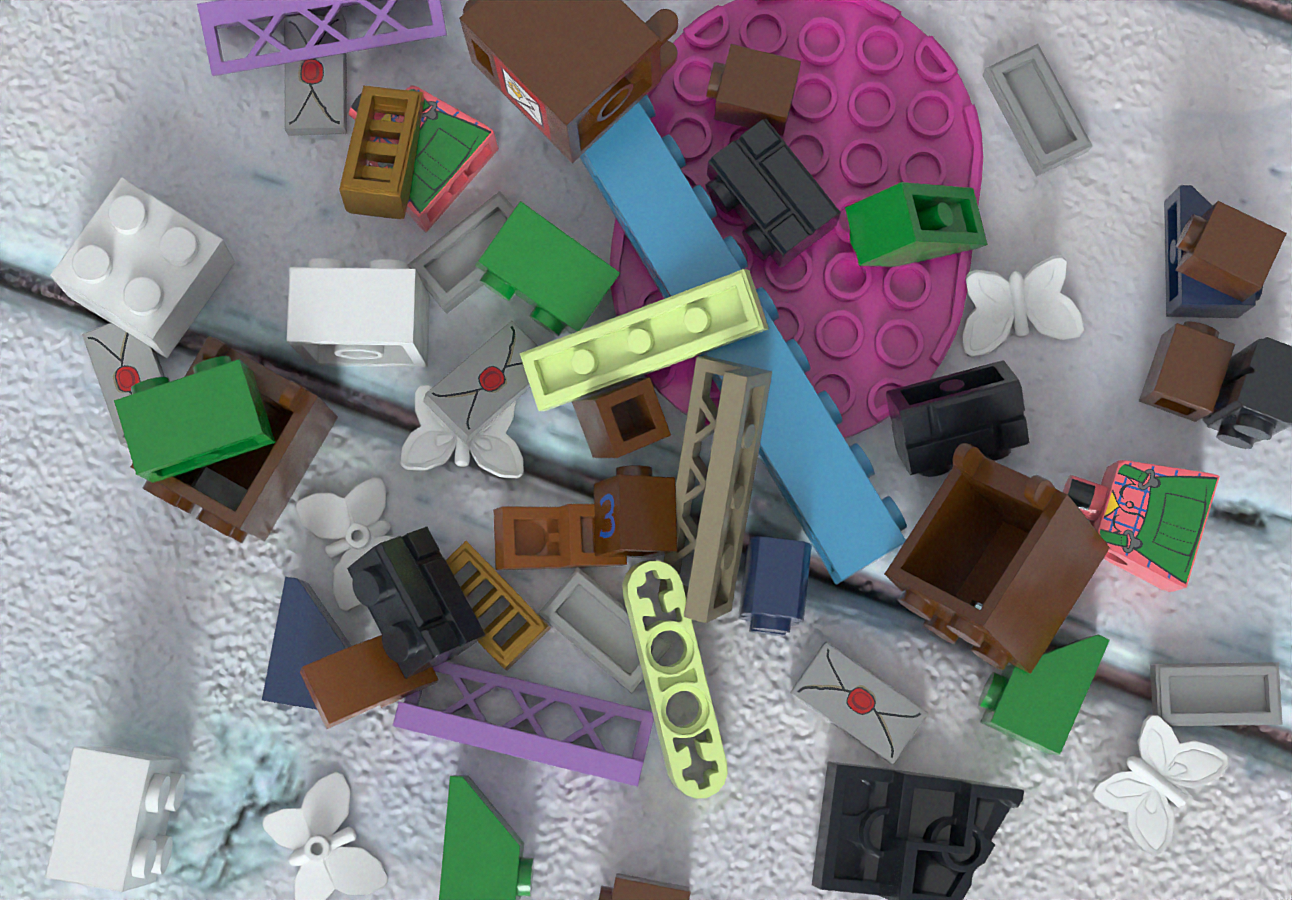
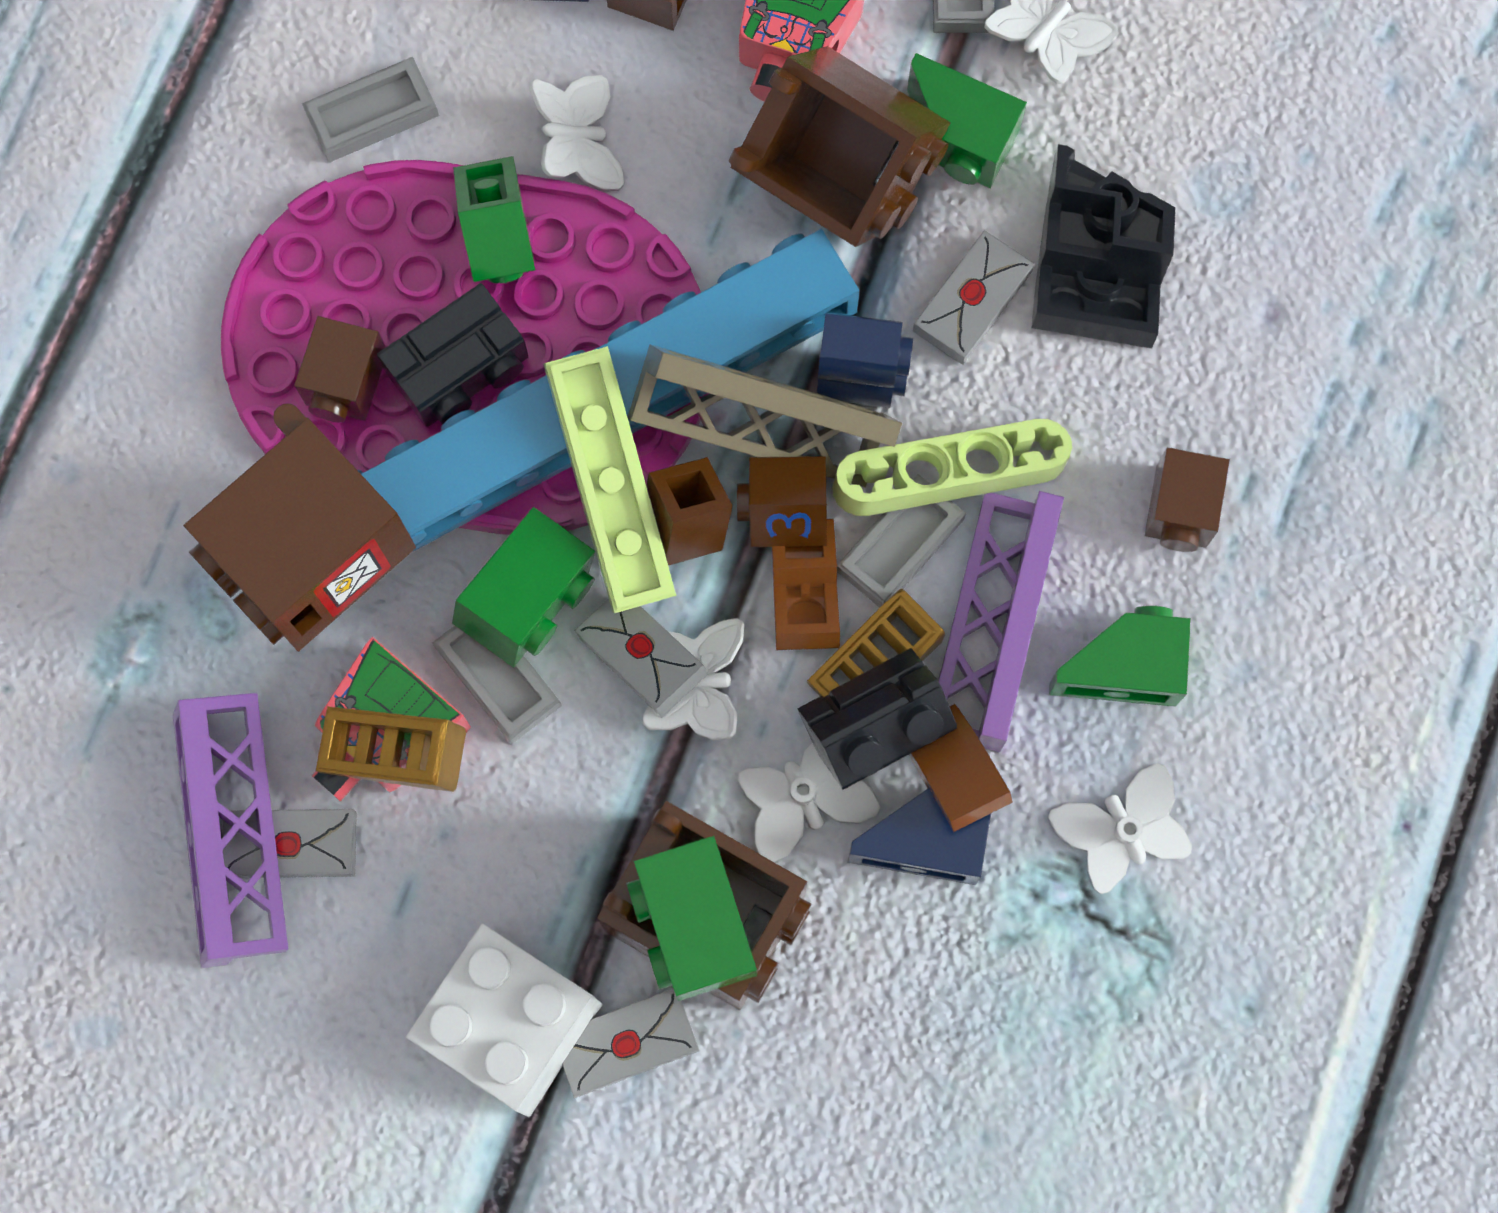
camera: 90 degrees left, 5 degrees down
white brick [45,746,185,892] -> none
white brick [287,258,430,367] -> none
black brick [886,360,1030,477] -> none

